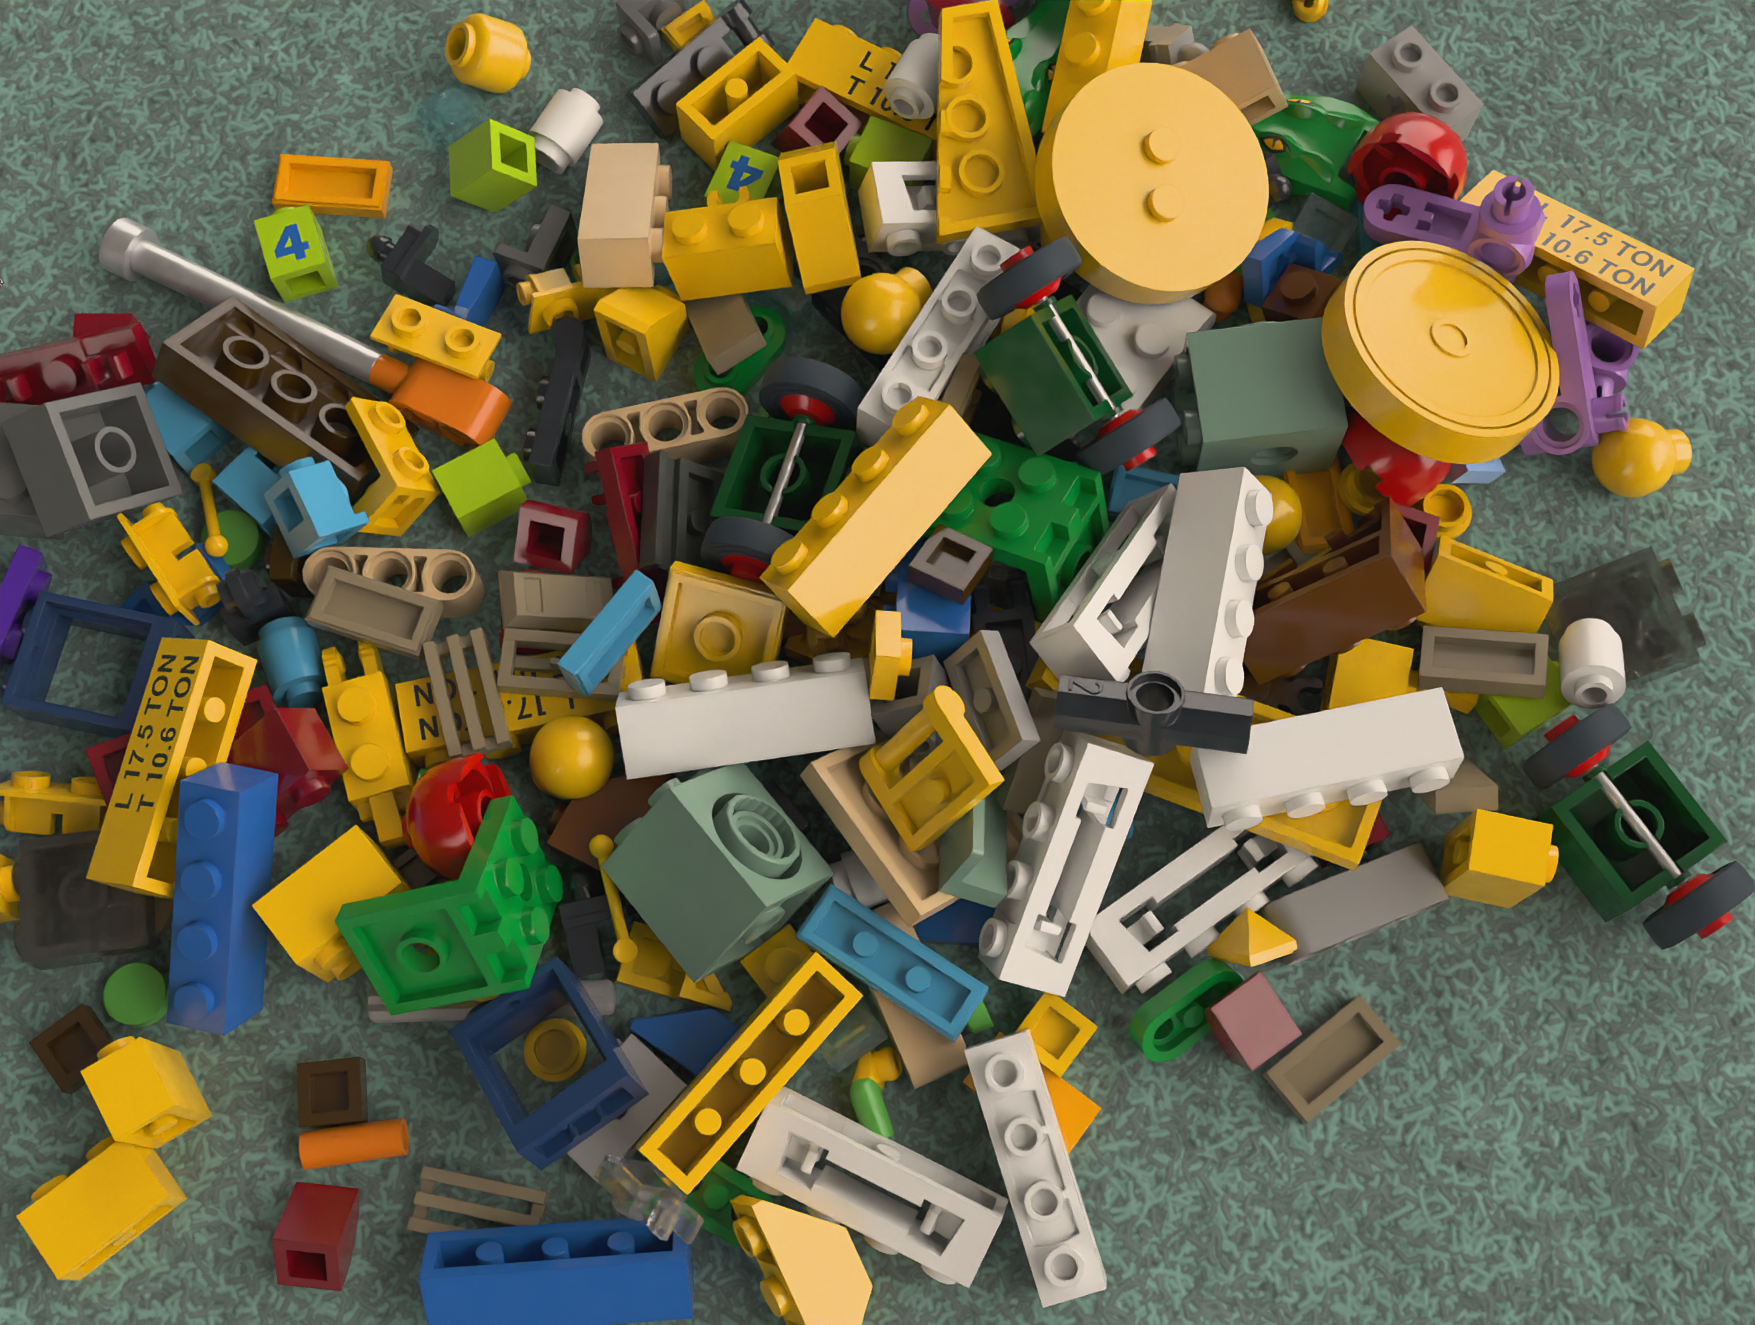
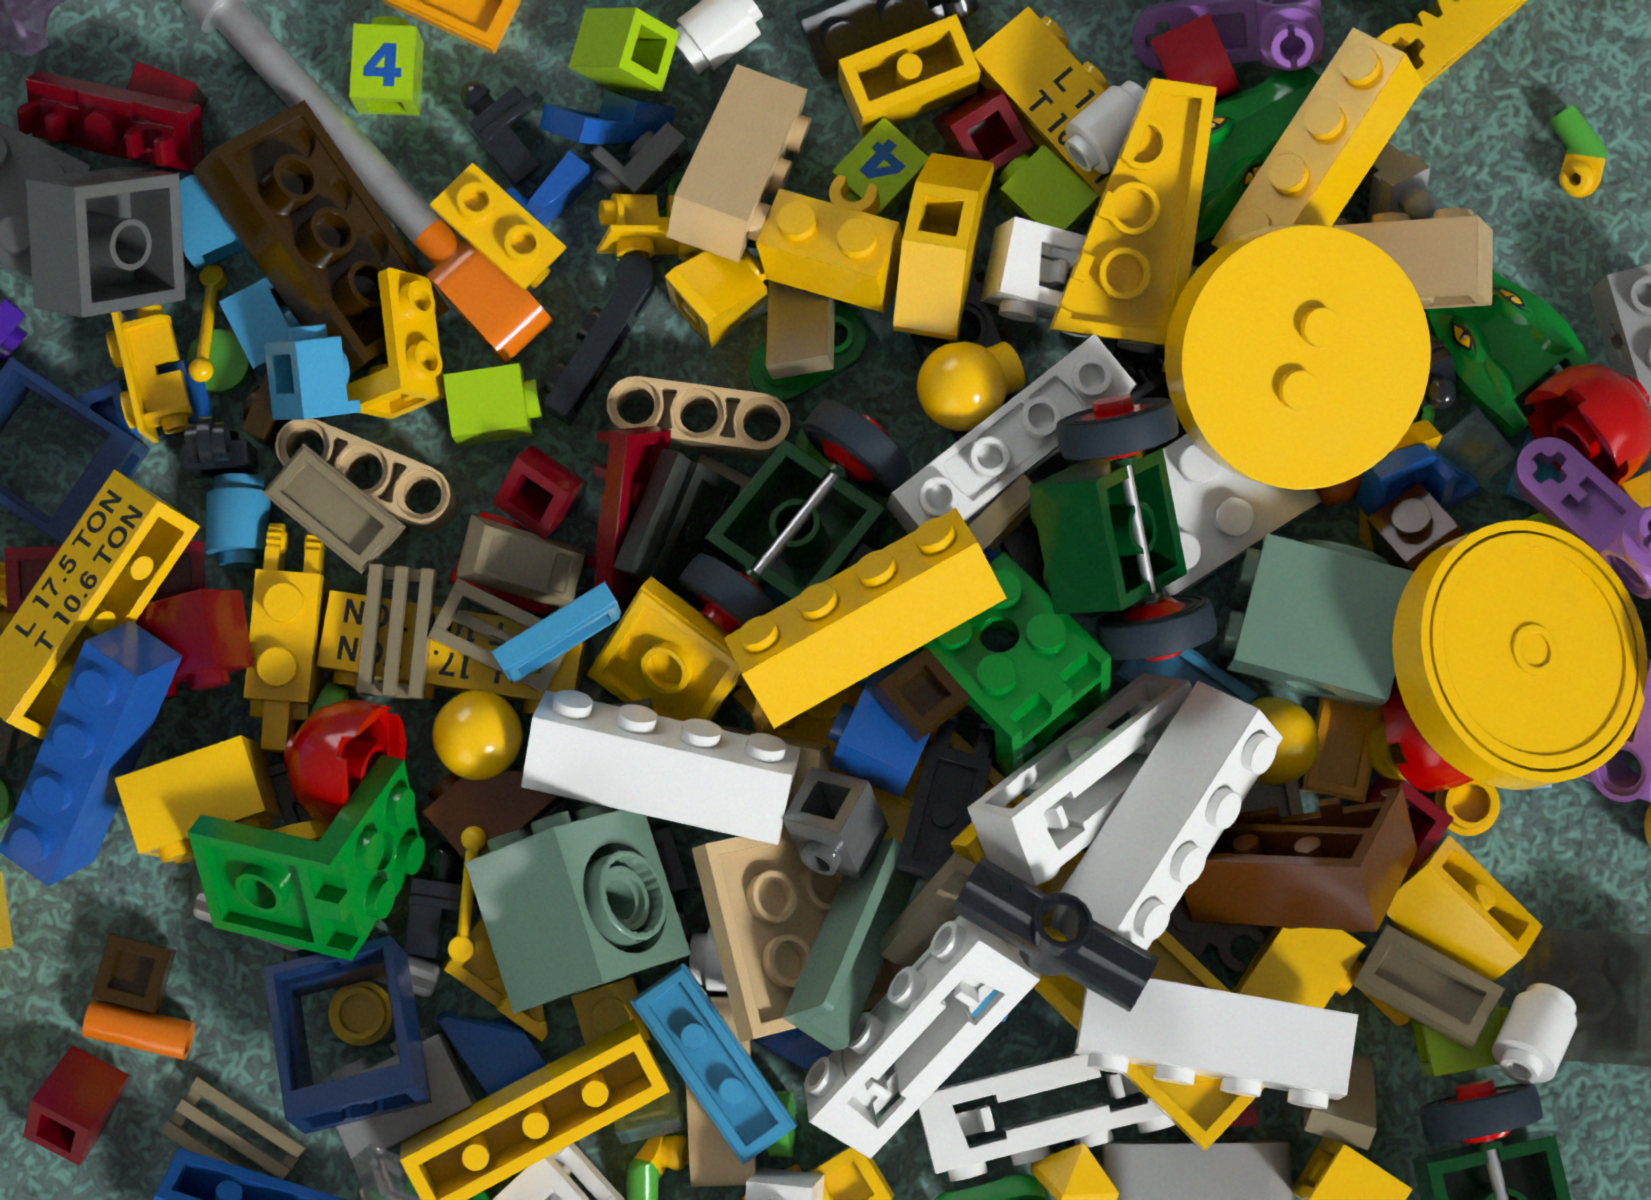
camera: 20 degrees right, 10 degrees up
yellow plate [859,686,1005,853] -> none
yellow plate [869,610,912,701] -> none
light grey plate [943,630,1041,771] -> none
none -> blue slope [539,90,676,144]

